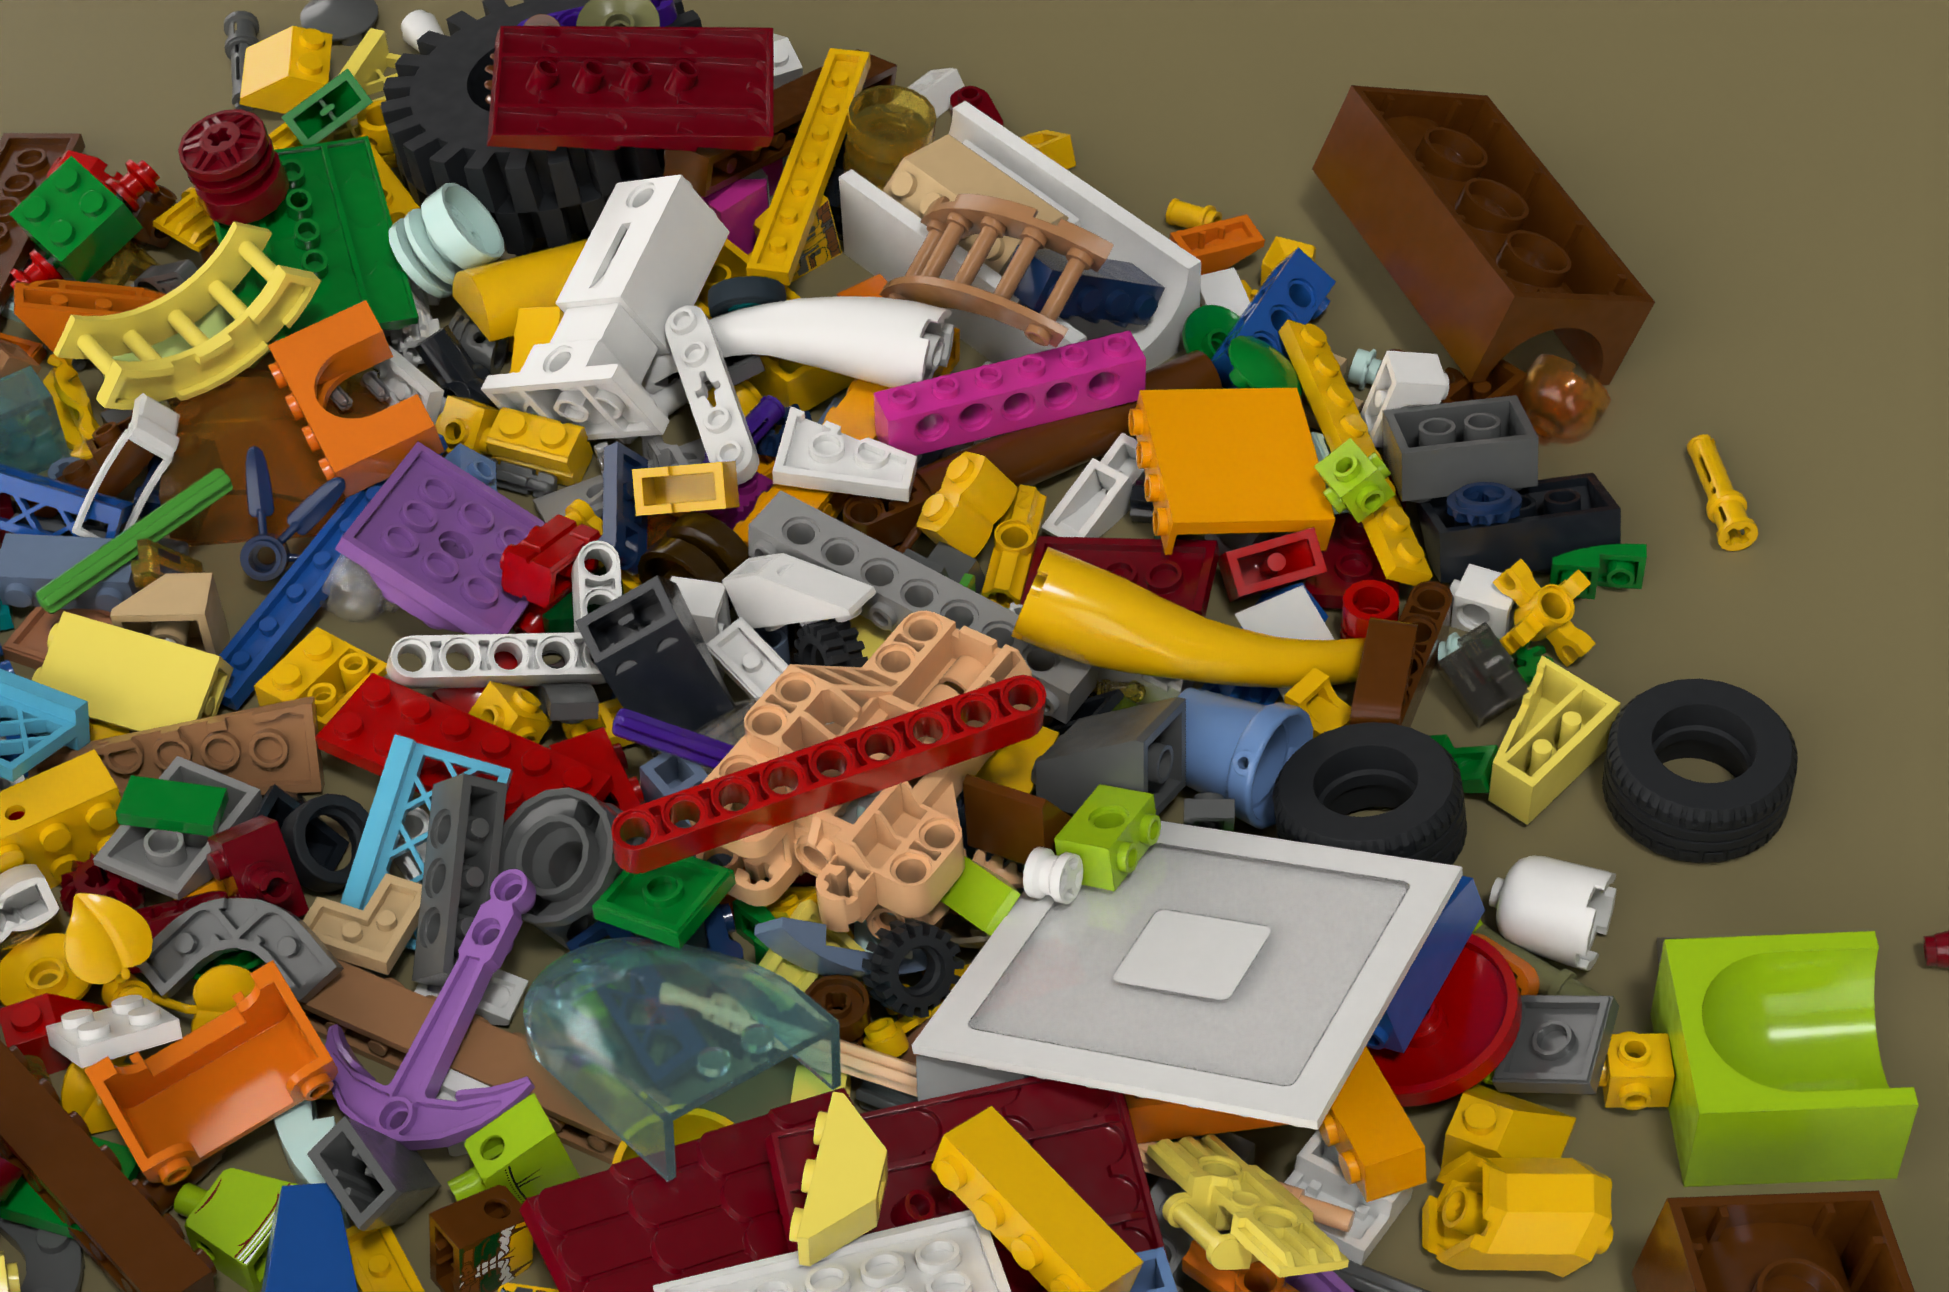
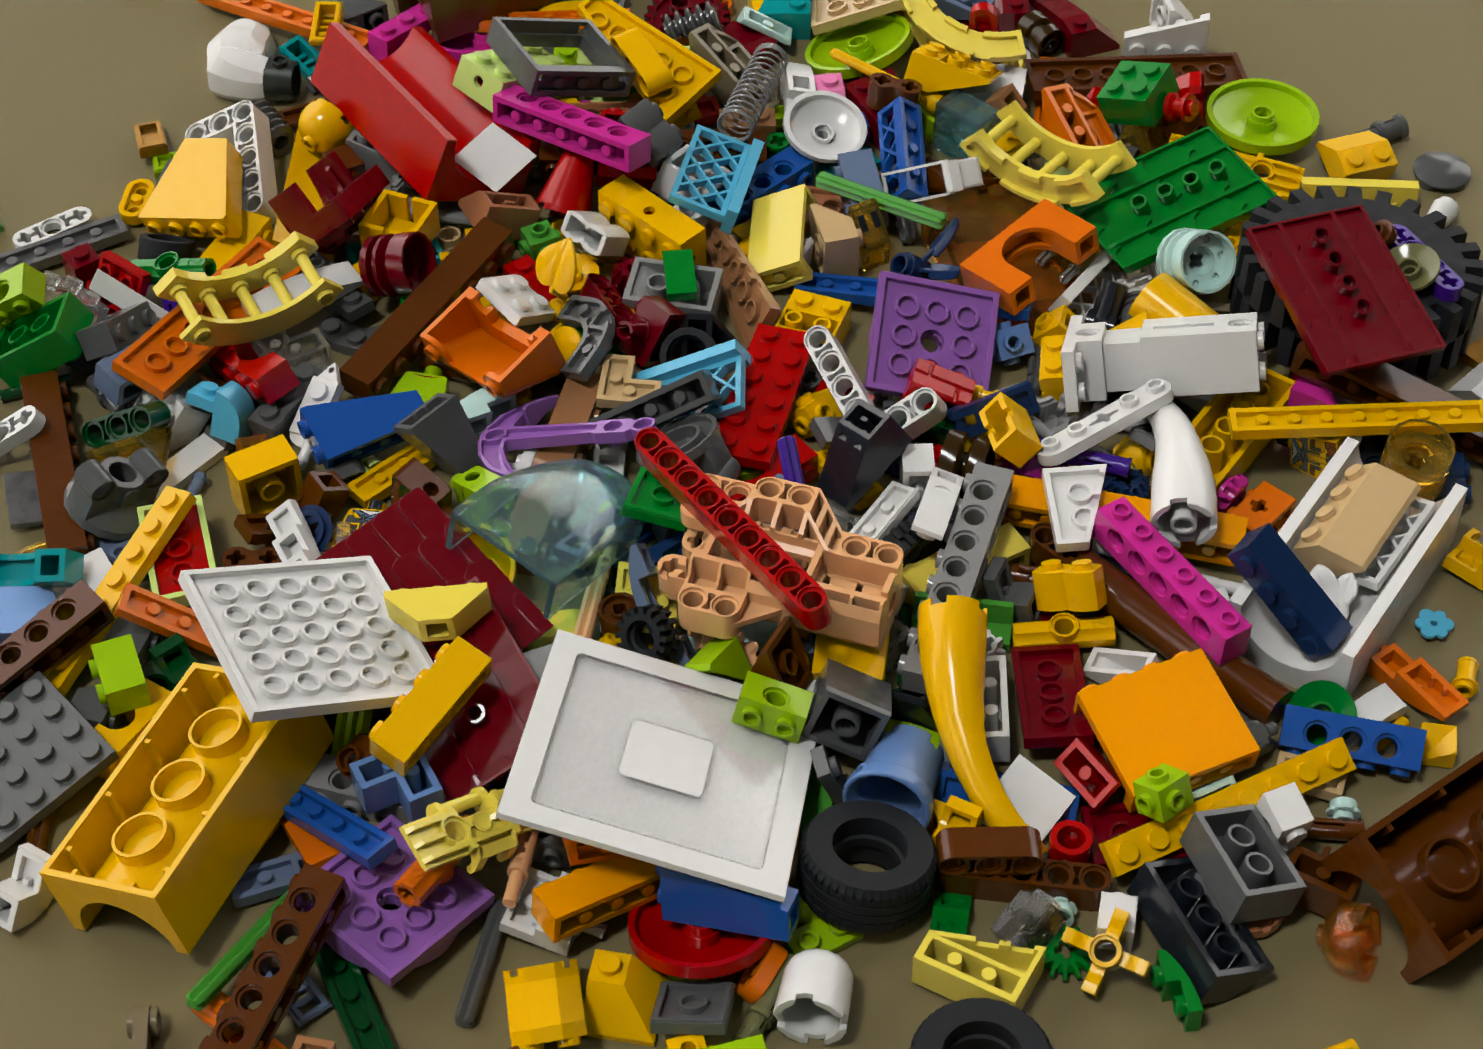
camera: 75 degrees right, 0 degrees up
dark red wheel [178,109,290,225] -> none
green slope [281,69,373,146] -> none
black bush [708,276,787,318] -> none
medium nougat fence [879,194,1114,348] -> none
white wheel [1023,847,1083,905] -> none
green dish [1228,336,1303,397] -> none
dark blue gear [1447,482,1522,527] -> none
none -> lime dish [1205,78,1320,155]

